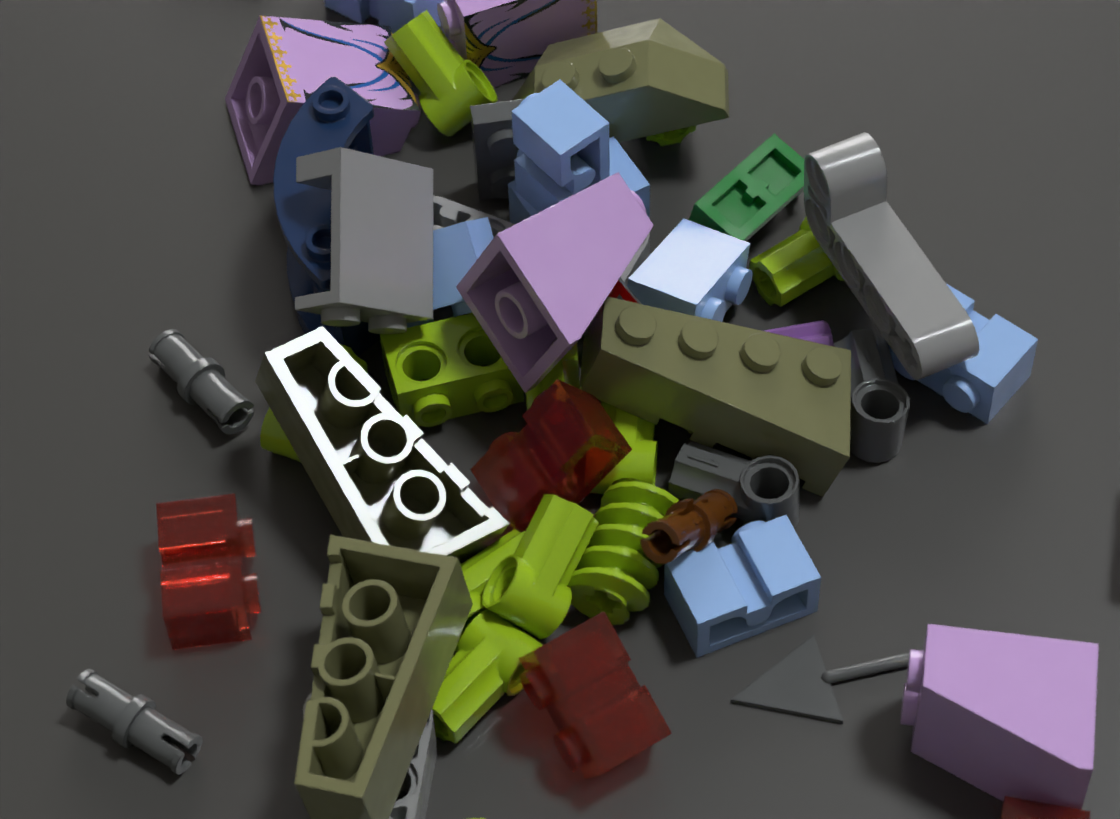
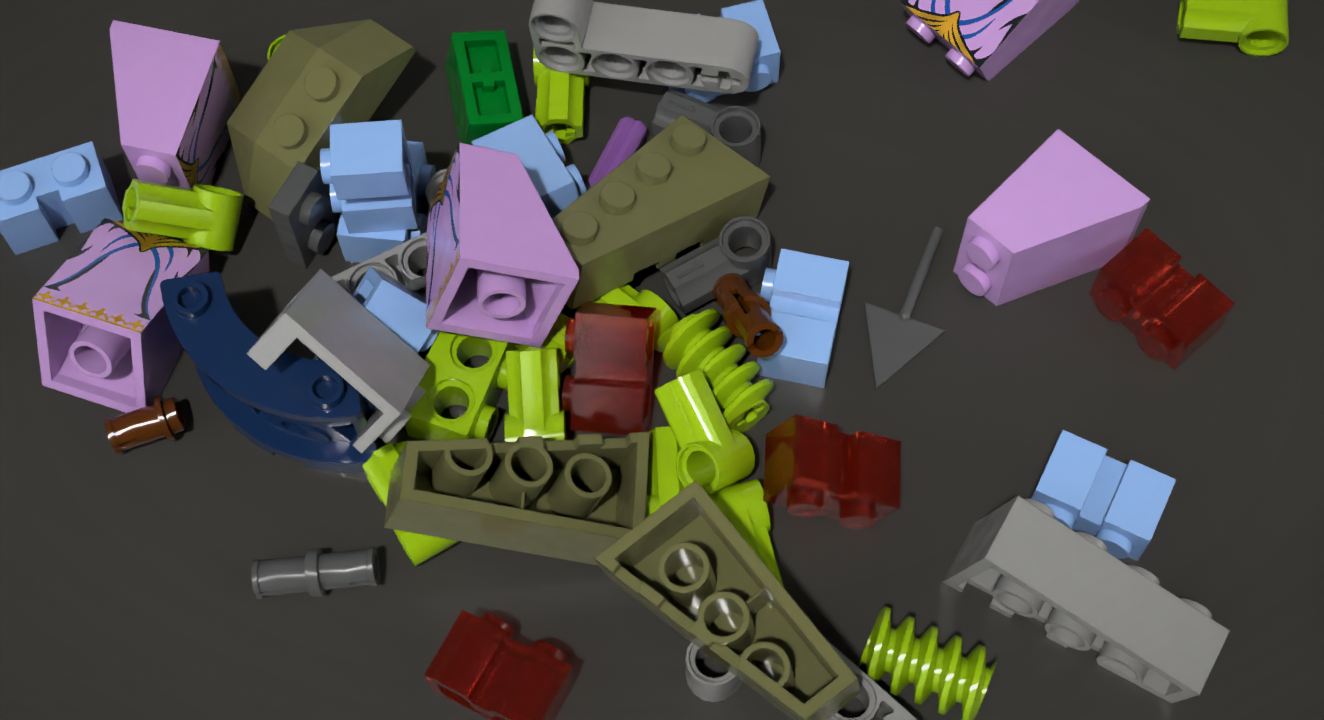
camera: 55 degrees left, 10 degrees up
none -> reddish brown pin [105,395,186,454]
none -> lime piece [504,348,567,442]

